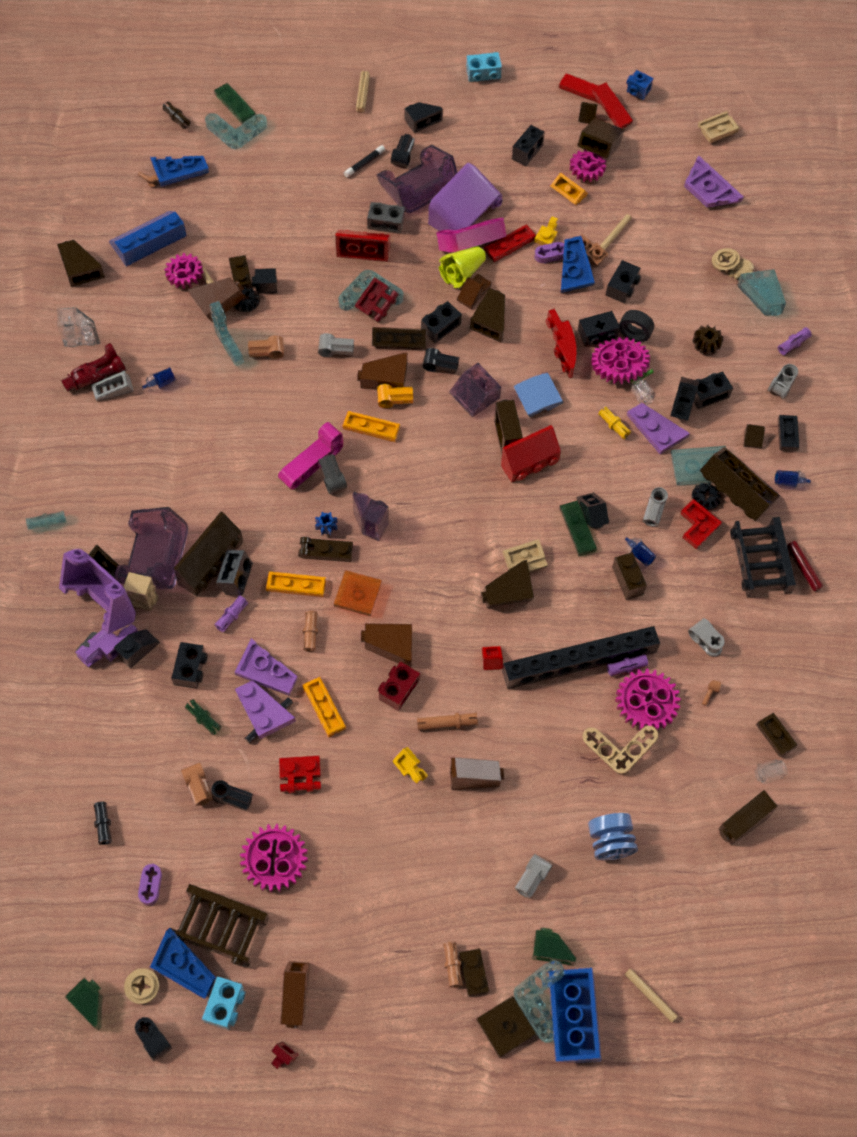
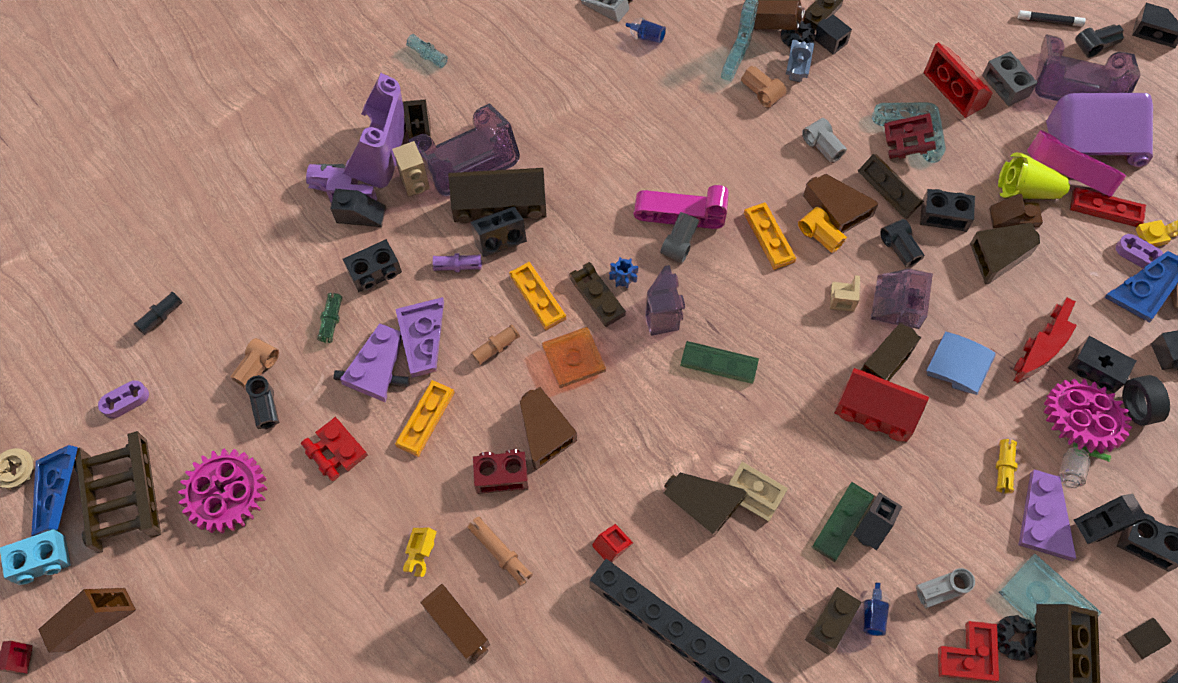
camera: 55 degrees right, 0 degrees up
none -> clear green tile [680,341,759,384]
none -> sand blue hips [786,40,814,82]
none -> tan panel [830,275,860,312]

